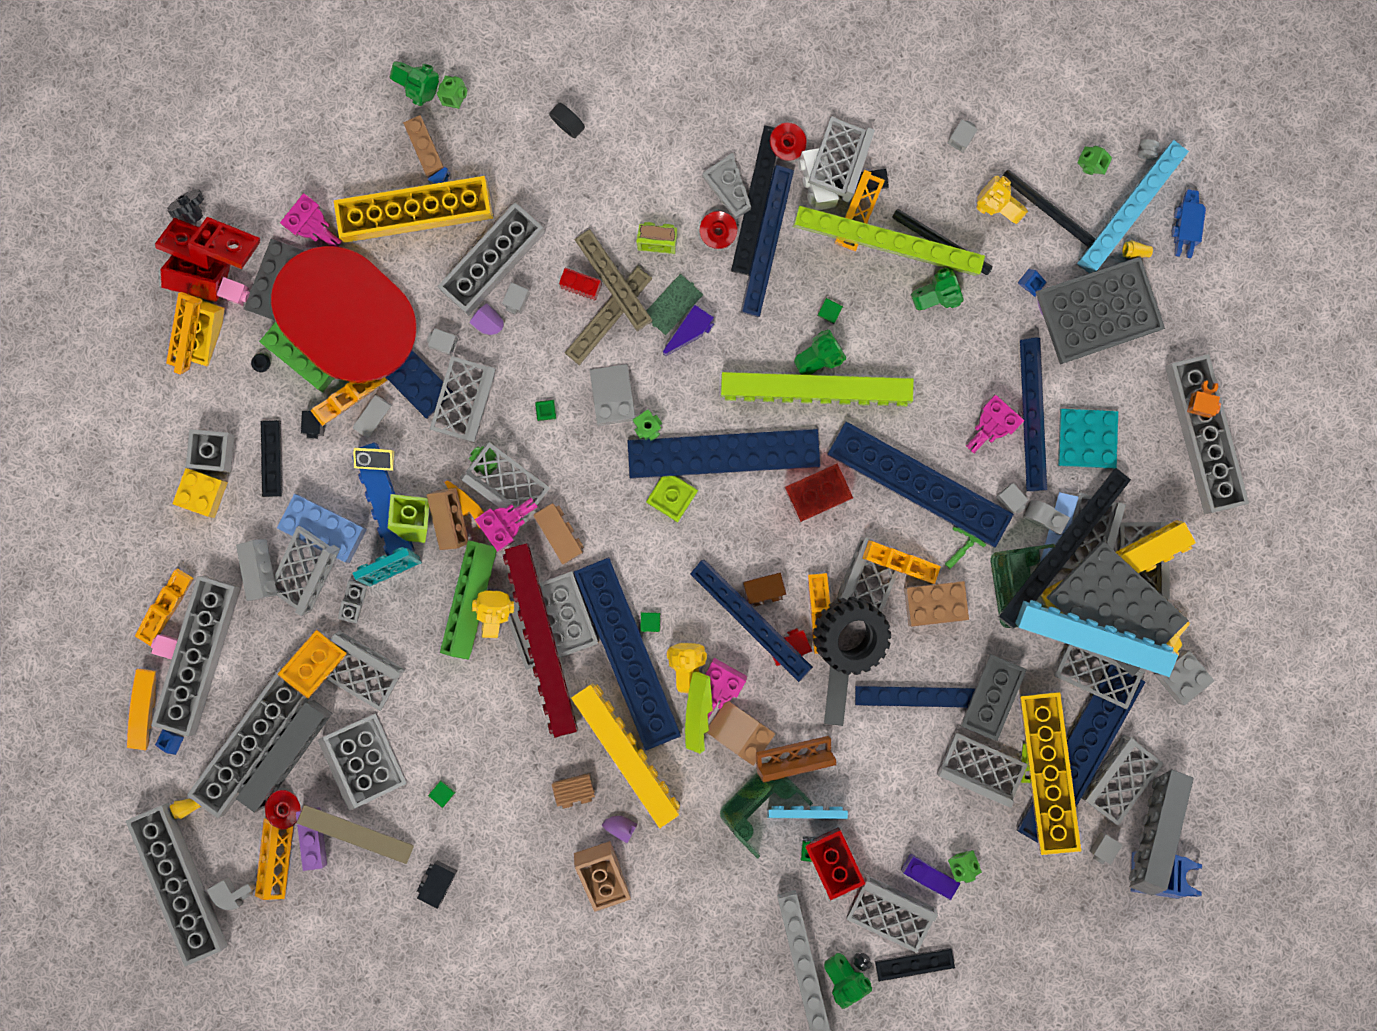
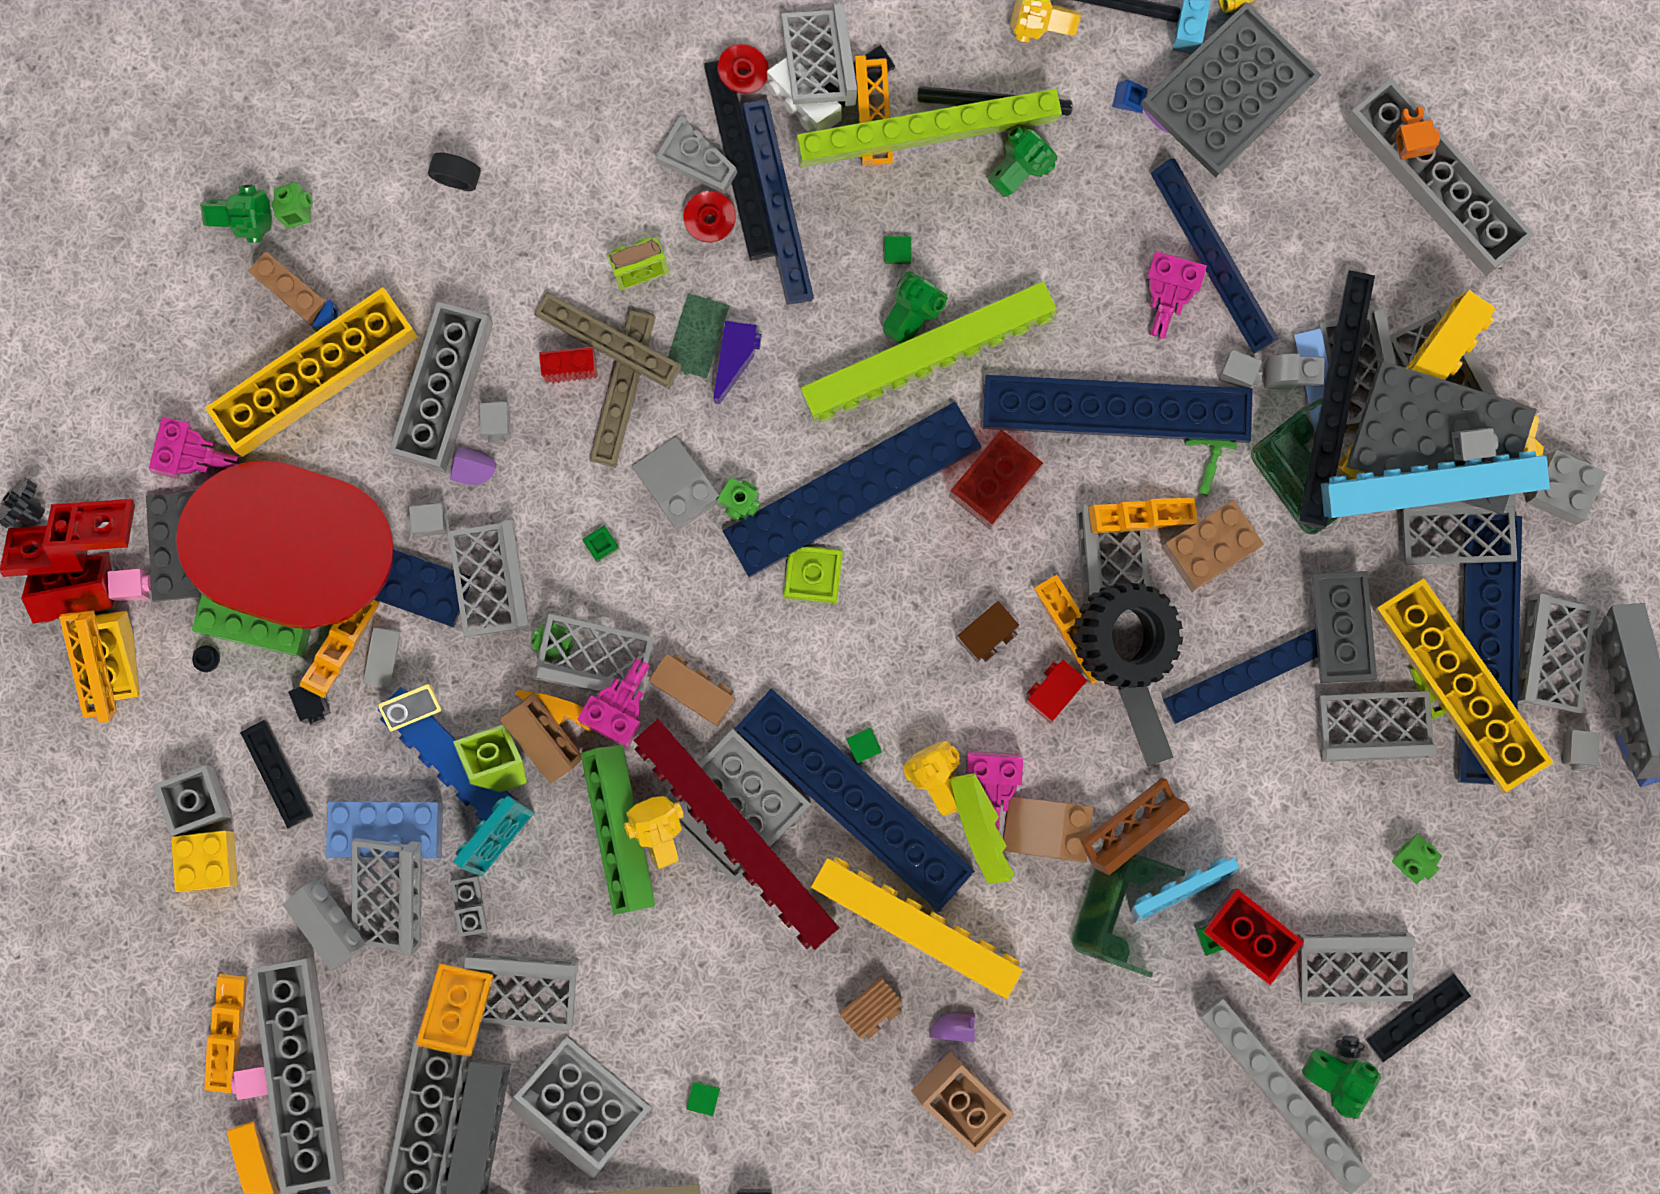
camera: 25 degrees left, 5 degrees down
dark blue plate [690,559,813,682] -> none
dark purple slope [901,853,961,900] -> none
teal plate [1058,409,1119,469] -> none
none -> light grey brick [1451,428,1498,461]

